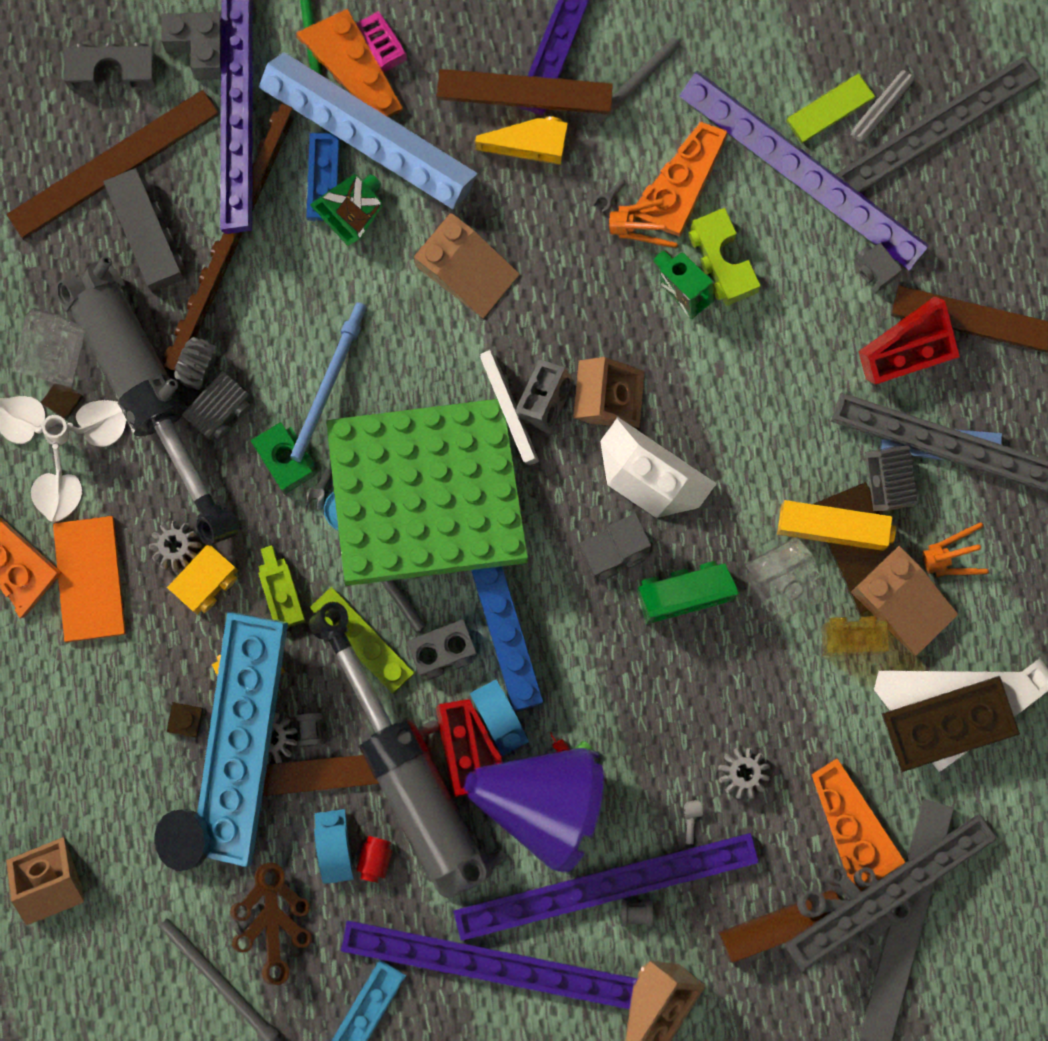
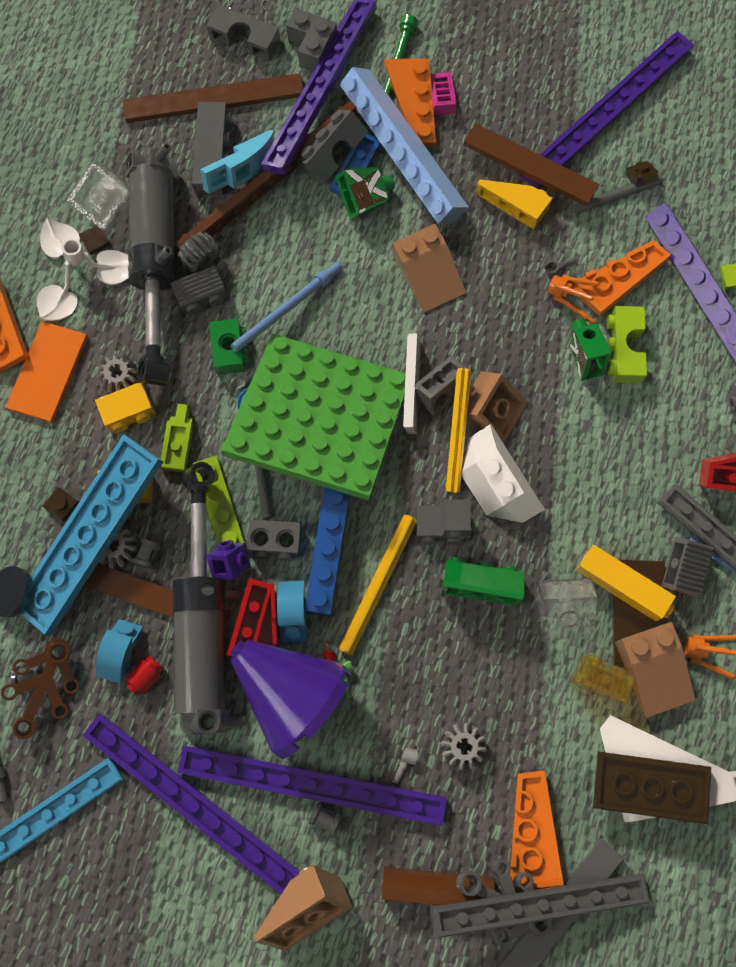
camera: 30 degrees right, 5 degrees down
none -> medium azure slope [200,130,274,194]
none -> dark purple brick [206,540,251,580]
none -> dark grey arch [297,109,369,184]
none -> yellow axle [339,515,417,656]
none -> yellow axle [446,368,471,493]
none -> dark brown plate [626,161,658,187]

